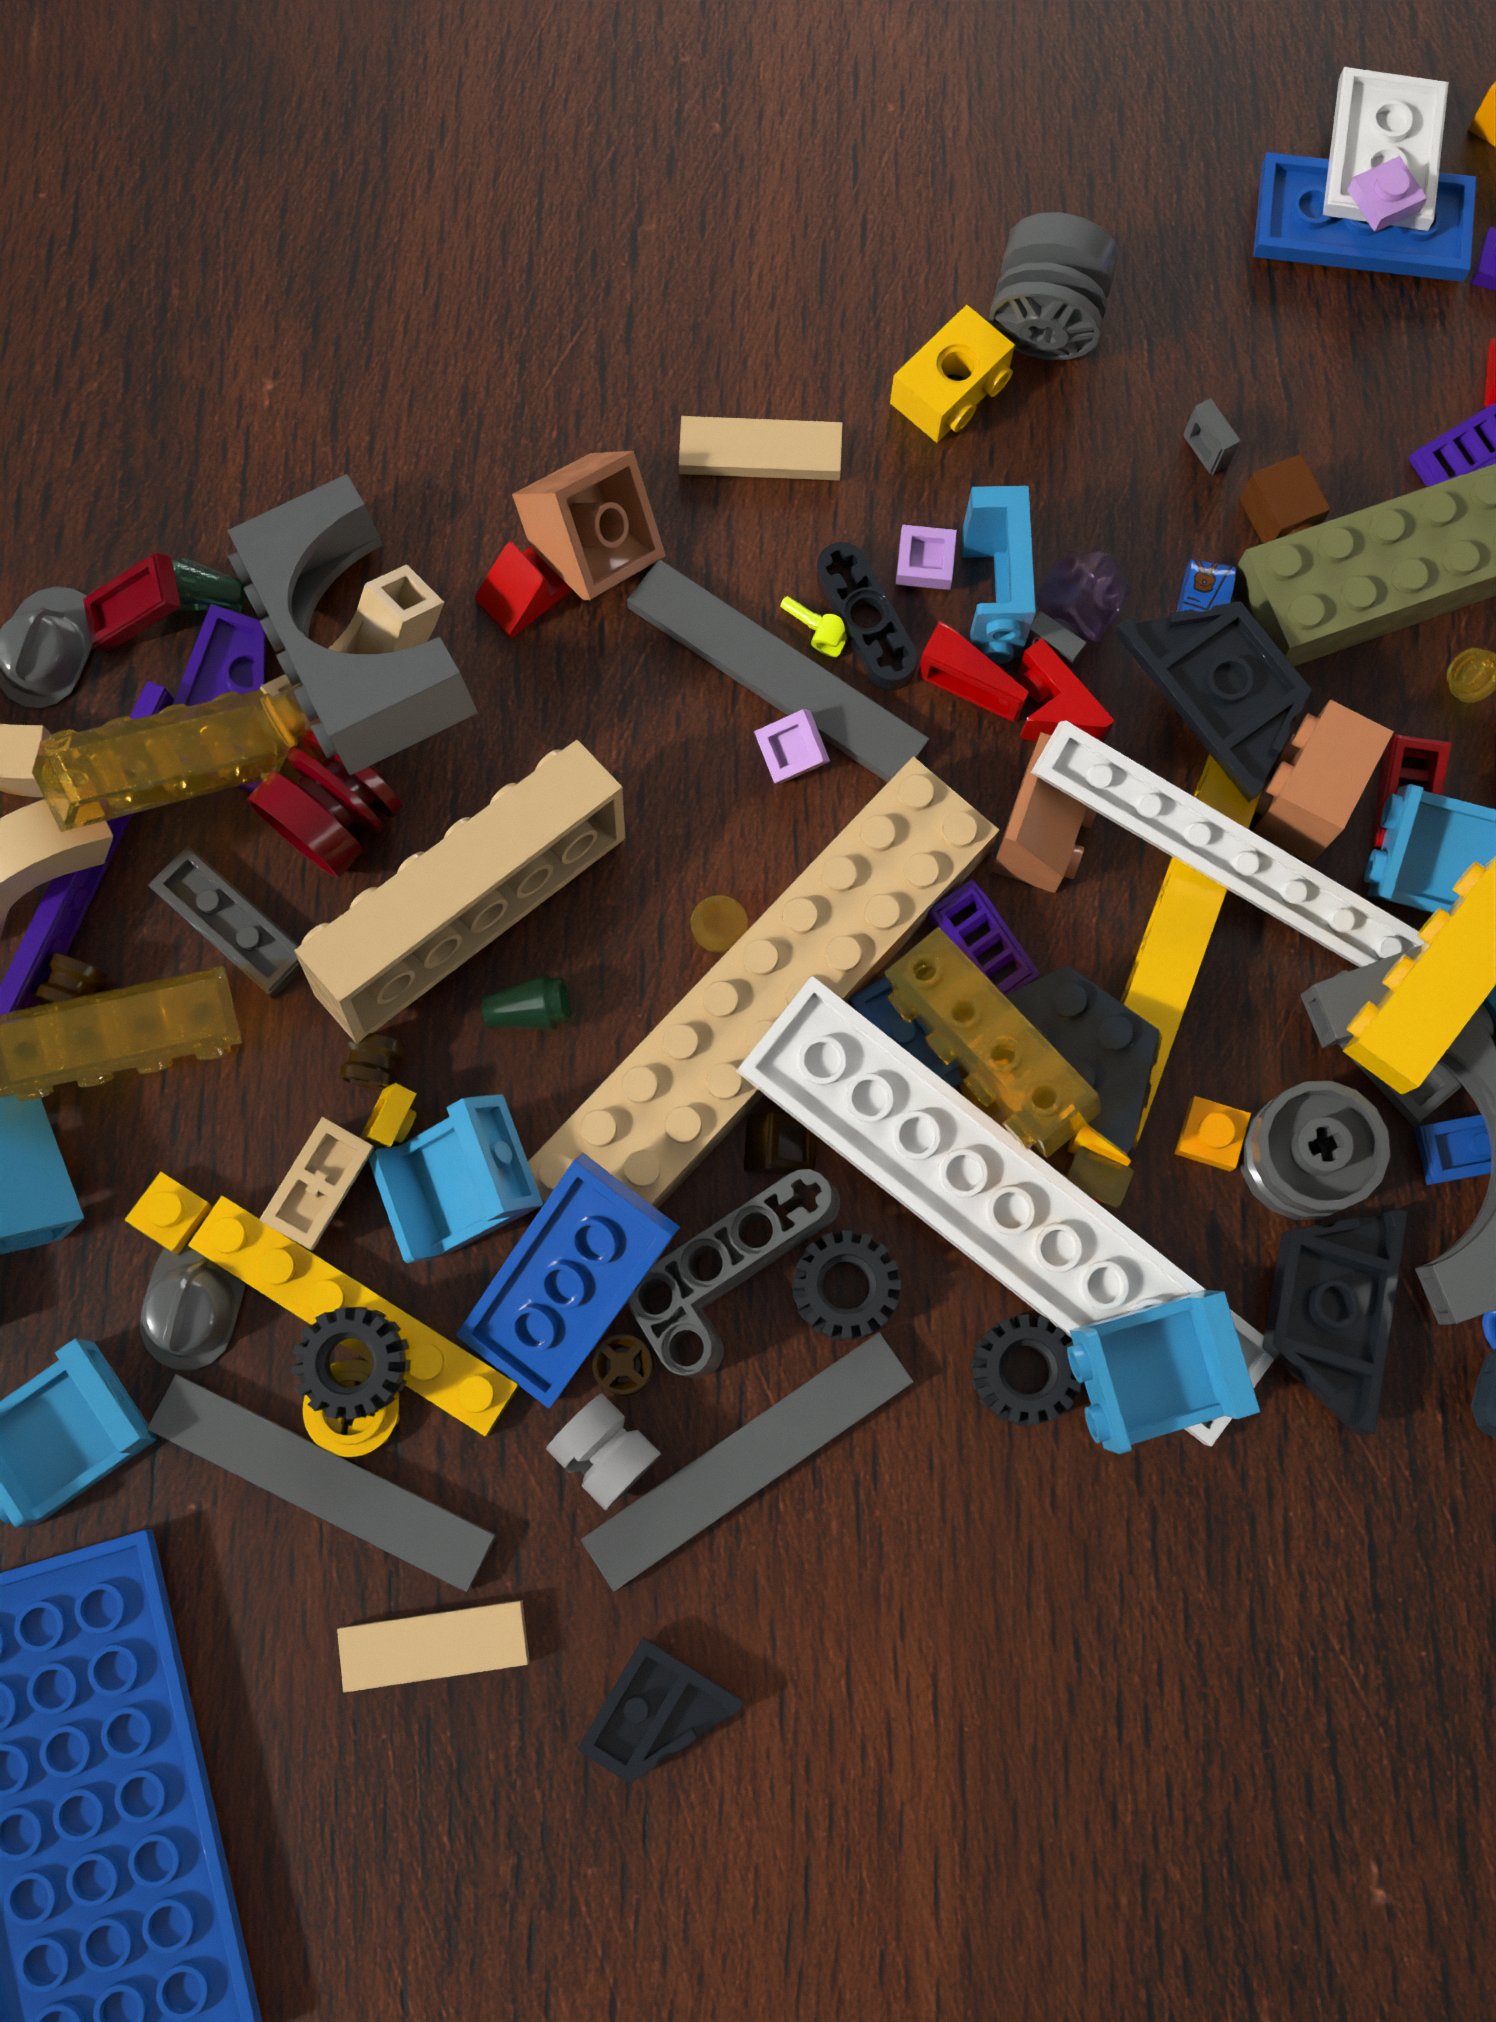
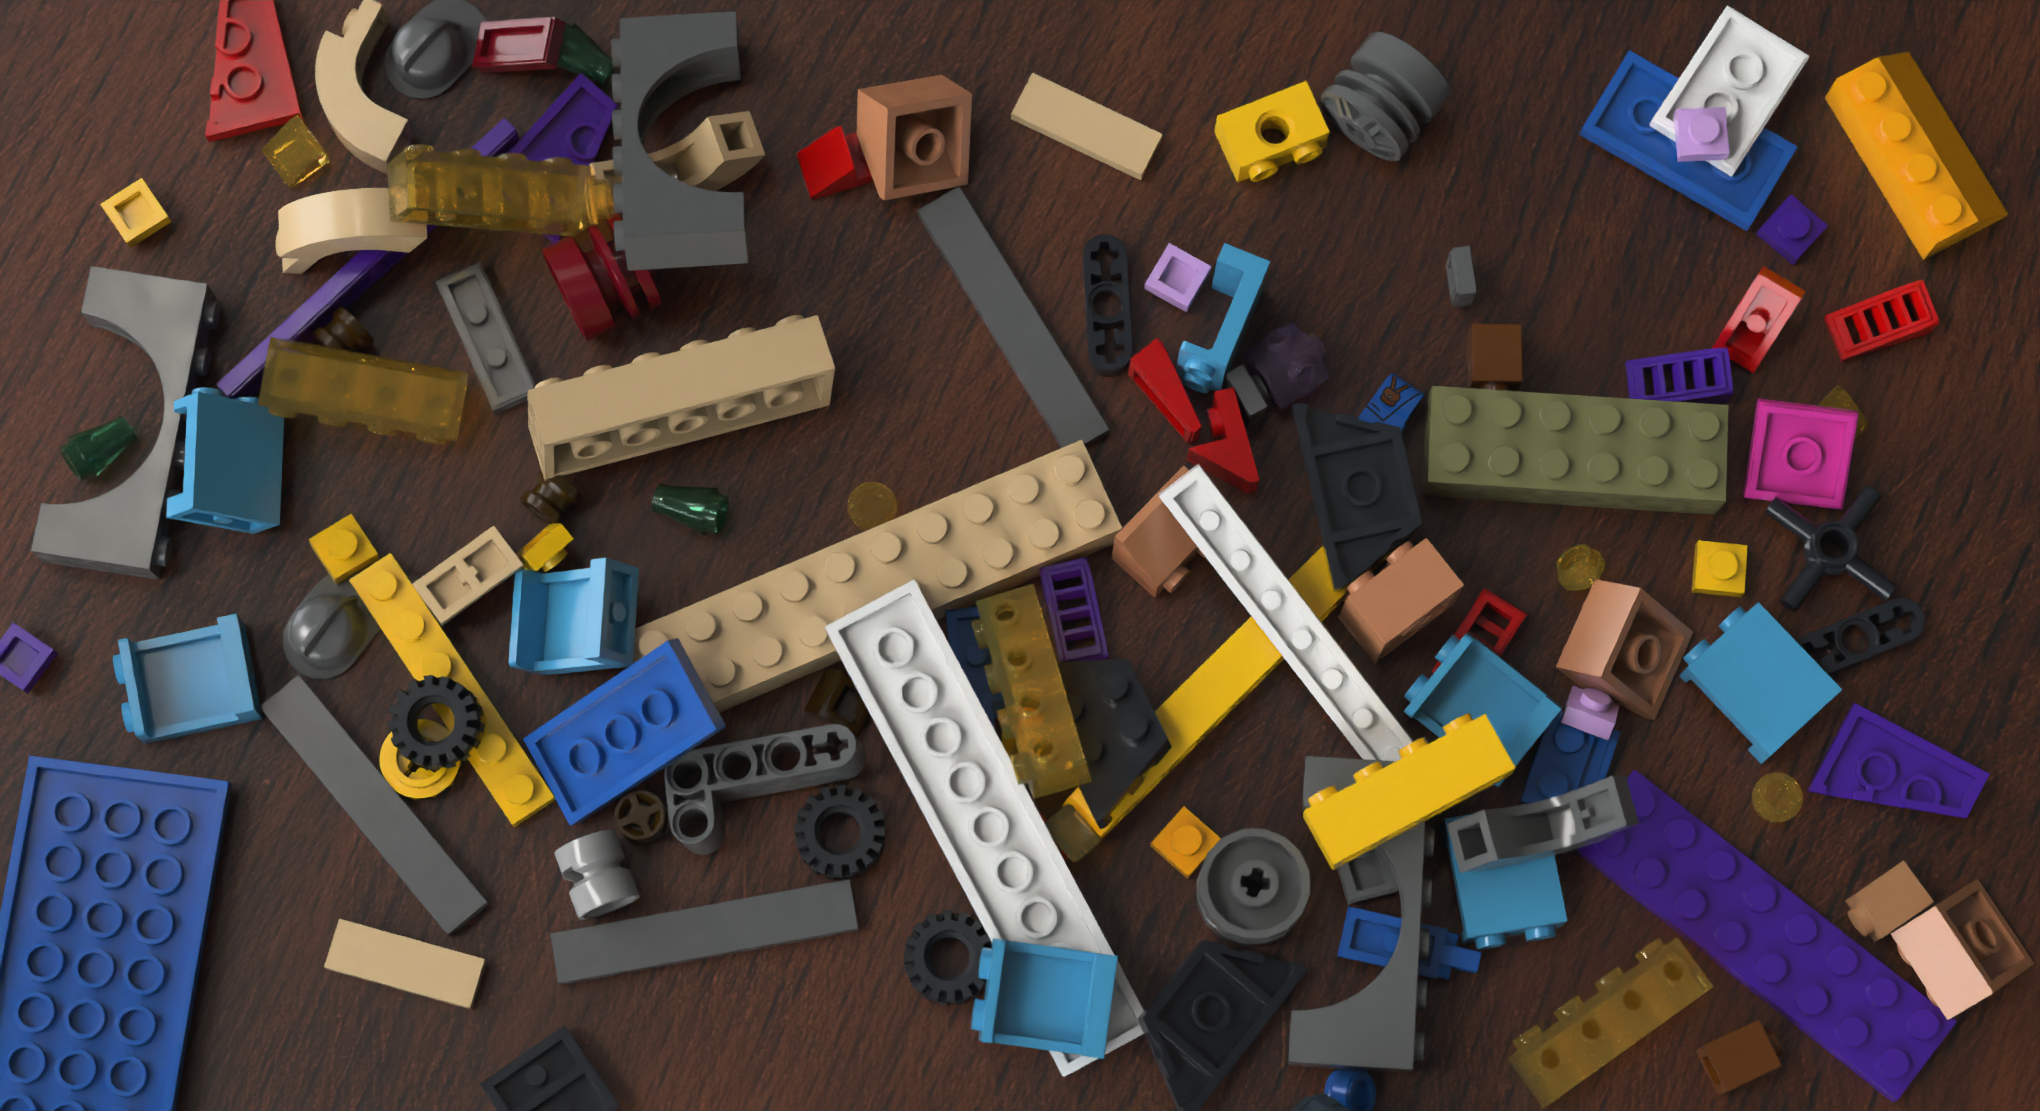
camera: 20 degrees right, 0 degrees up
lavender plate [754,709,830,784] -> none
neon yellow hand [780,596,847,657] -> none

